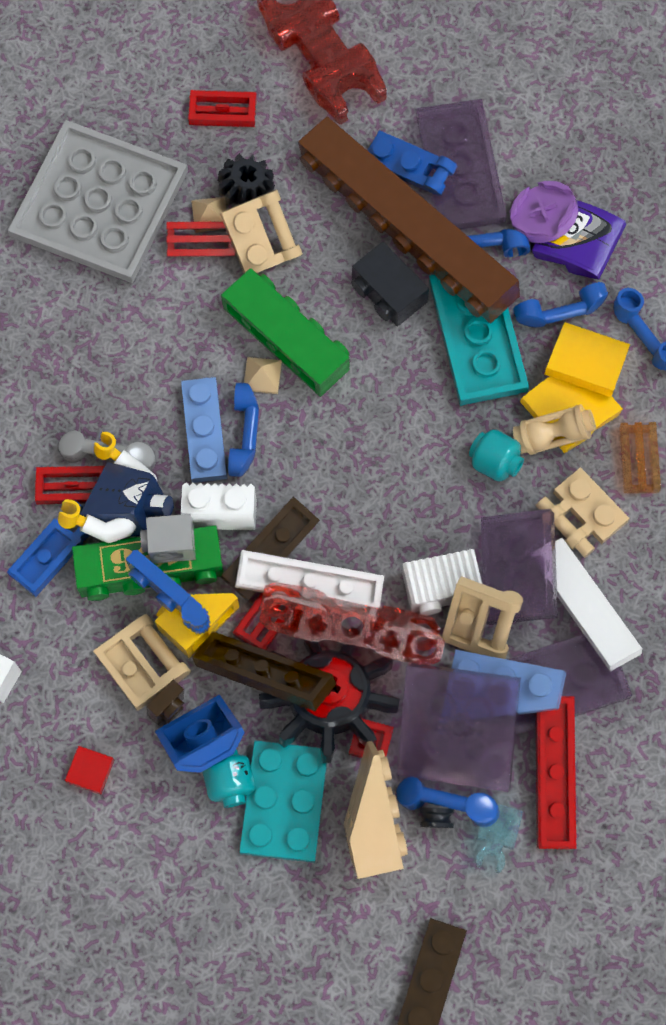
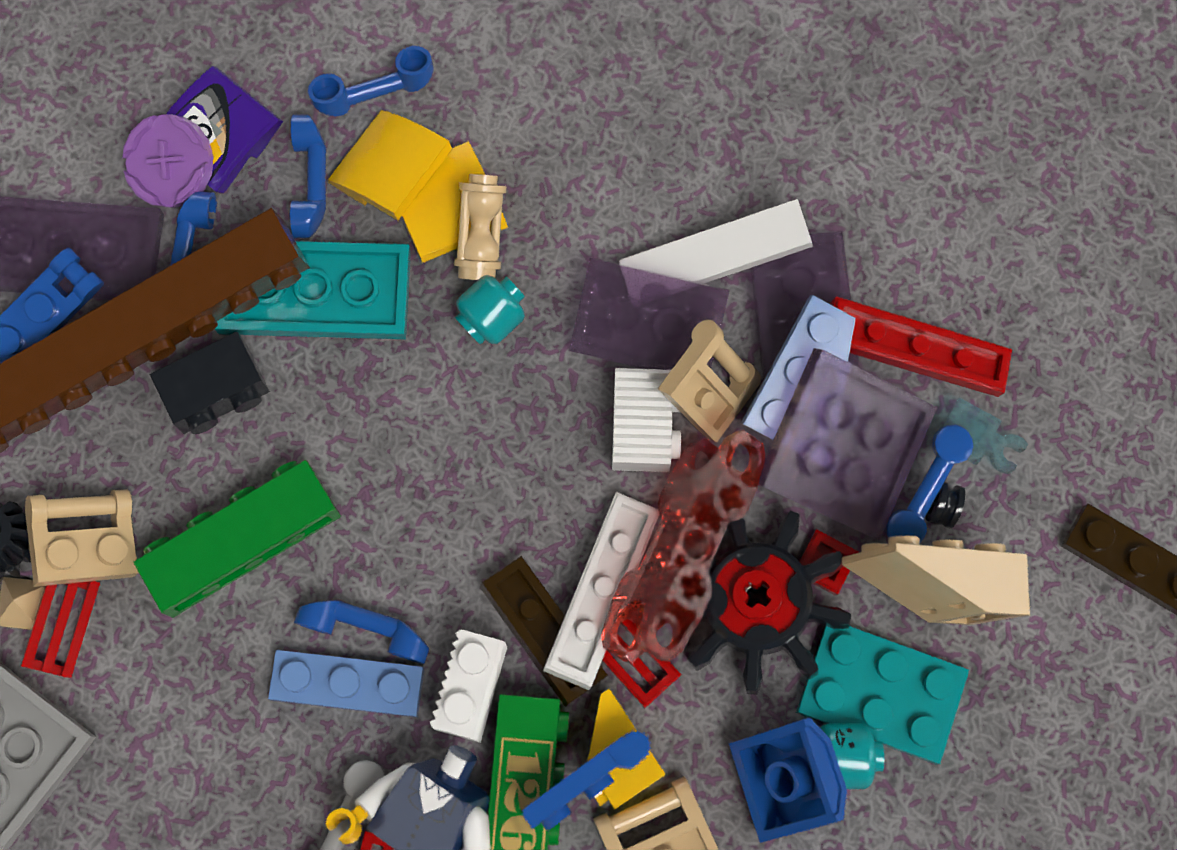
camera: 80 degrees left, 5 degrees up
light grey brick [140,514,196,564] -> none
dark brown plate [146,679,184,725] -> none
dark brown plate [192,631,336,711] -> none
tan slope [244,357,282,394] -> none
tan plate [536,467,630,558] -> none
clear orange tile [619,422,661,493] -> none

